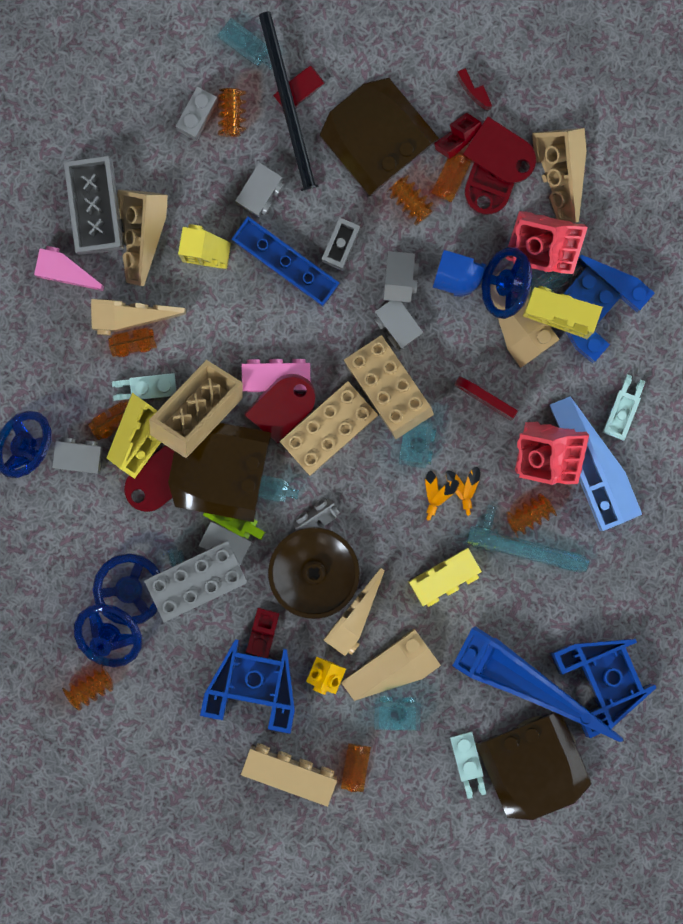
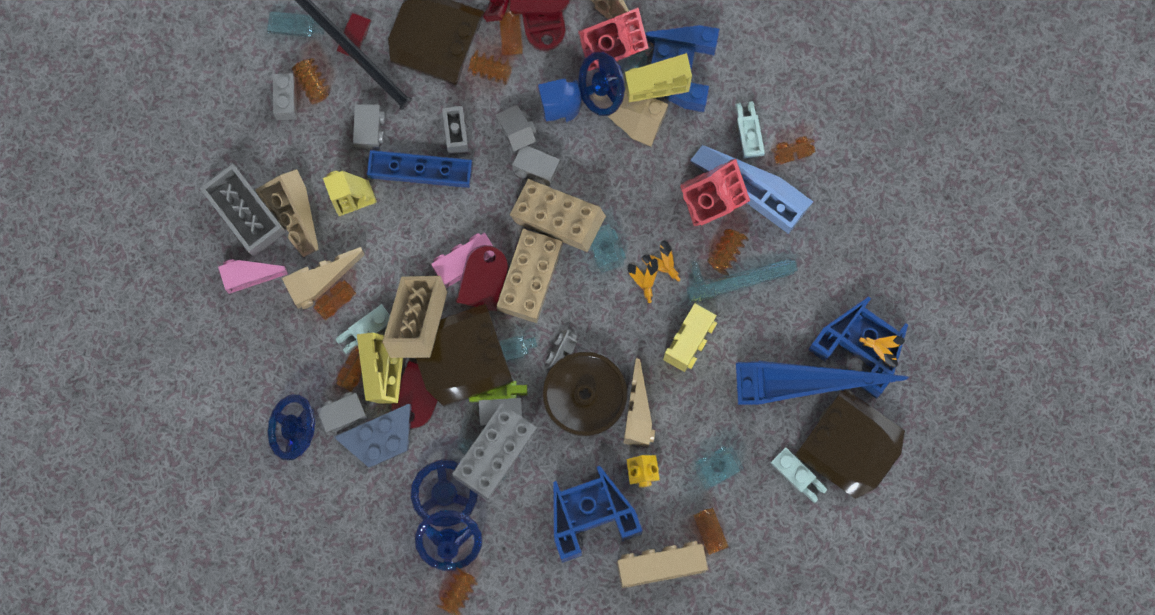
camera: 30 degrees left, 10 degrees down
dark red slope [246,608,280,659] -> none
tan wedge [341,629,441,701] -> none
dark red tile [454,376,518,421] -> none
none -> sand blue wing [335,404,411,467]
none -> clear orange hinge [771,136,815,165]
none -> light orange piece [859,336,905,367]

